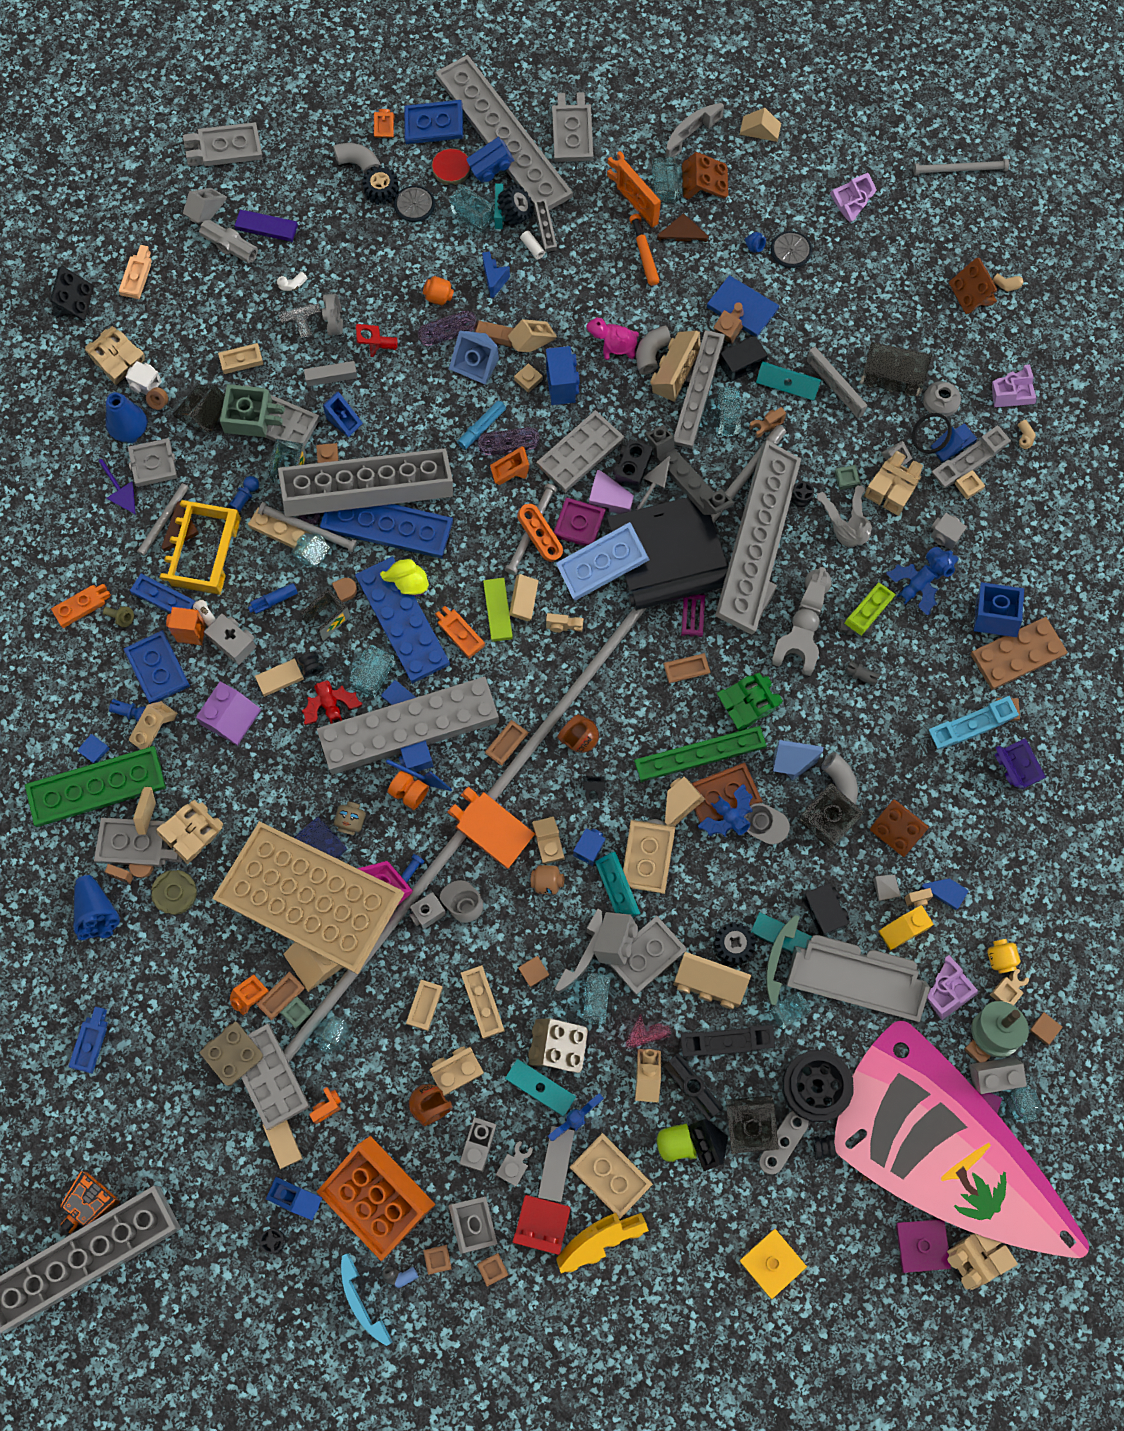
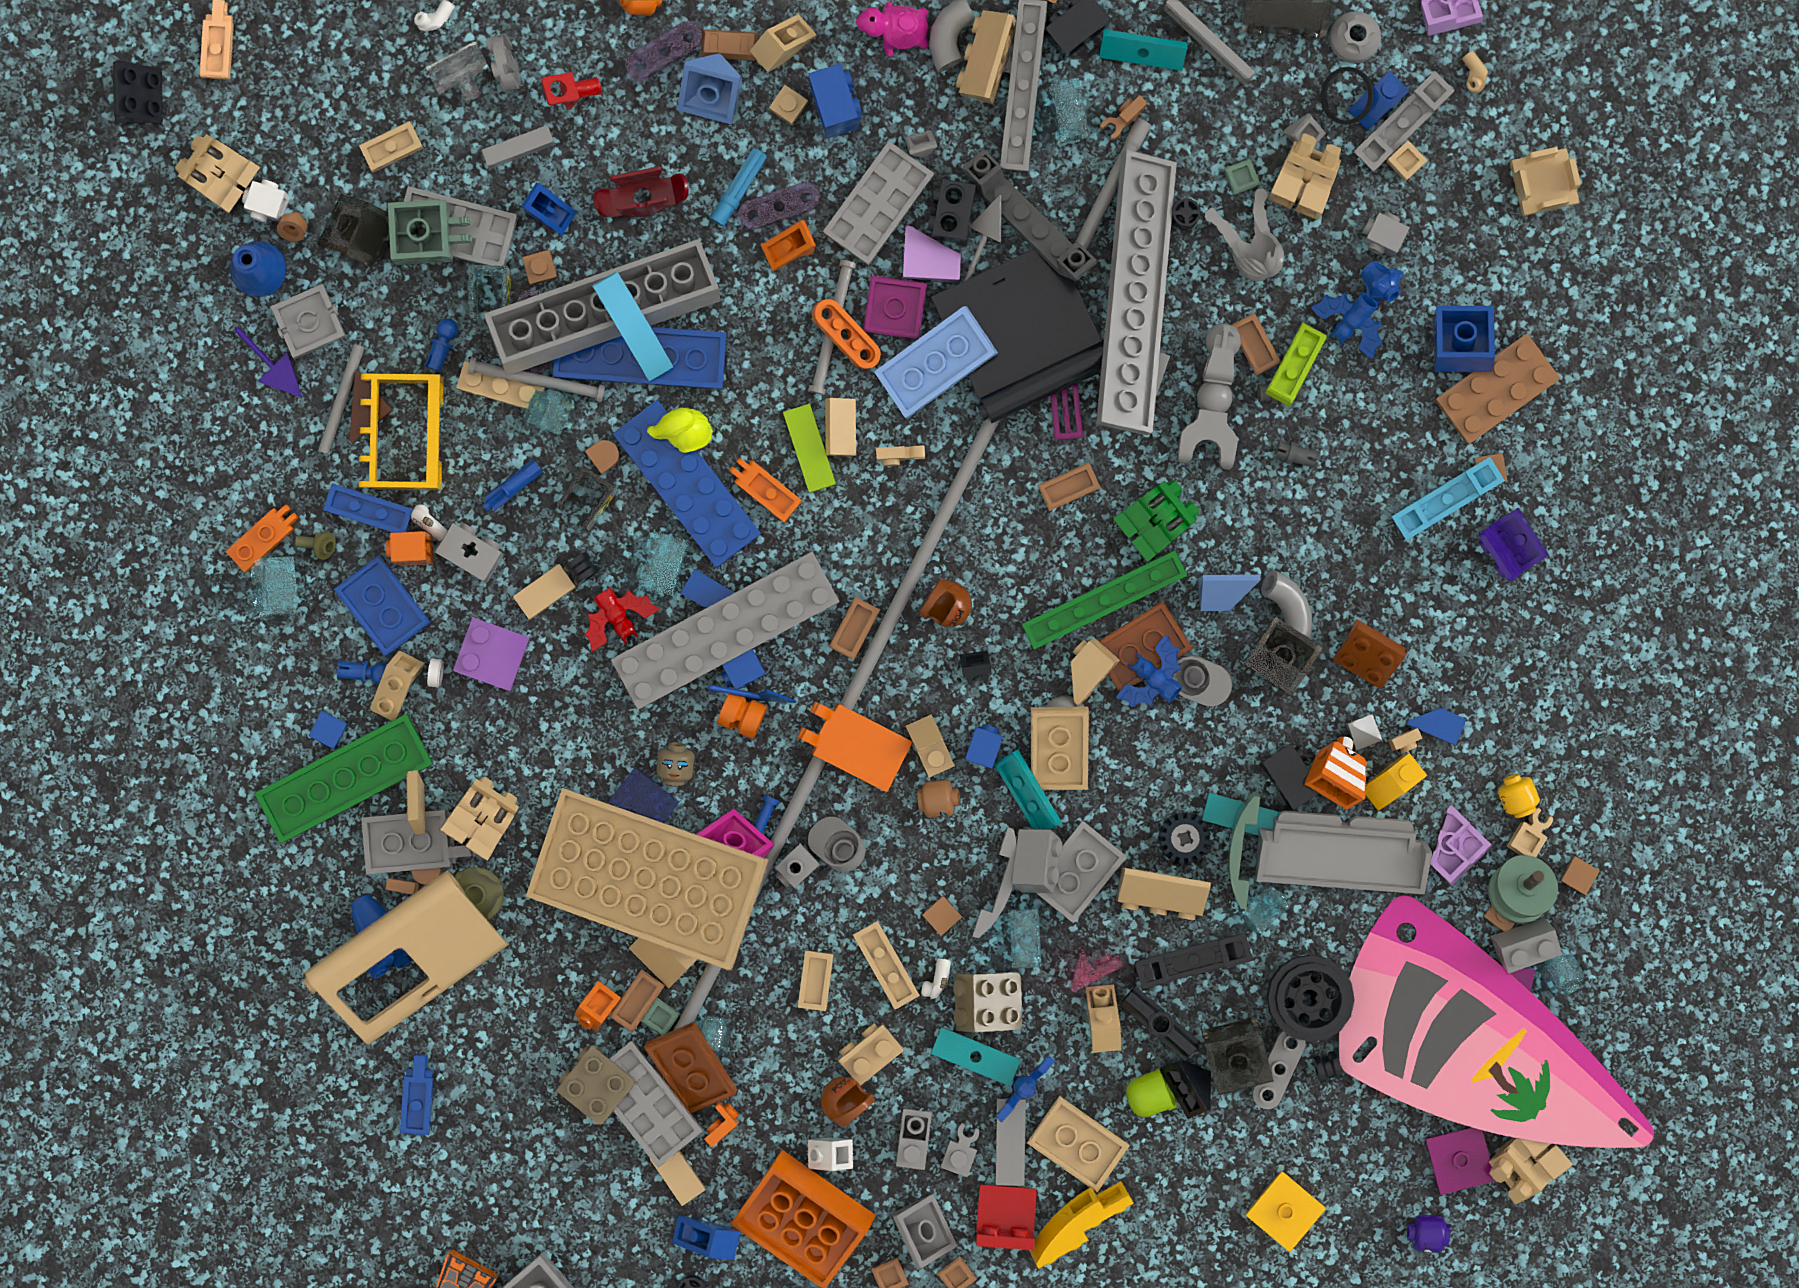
camera: 10 degrees left, 15 degrees up
none -> clear light blue brick [251,556,298,618]
none -> tan piece [303,870,509,1045]
none -> white tile [427,658,444,688]
none -> medium azure slope [592,271,673,381]
none -> dark red piece [593,166,689,218]
none -> dark orange tile [644,1021,737,1113]
none -> white brick [808,1137,853,1171]
none -> light grey slope [904,130,937,159]
none -> white arm [921,959,951,999]
none -> medium nougat tile [1232,313,1281,376]
none -> orange torso [1305,737,1367,810]
none -> dark purple head [1407,1214,1450,1253]
none -> tan panel [1510,147,1581,217]

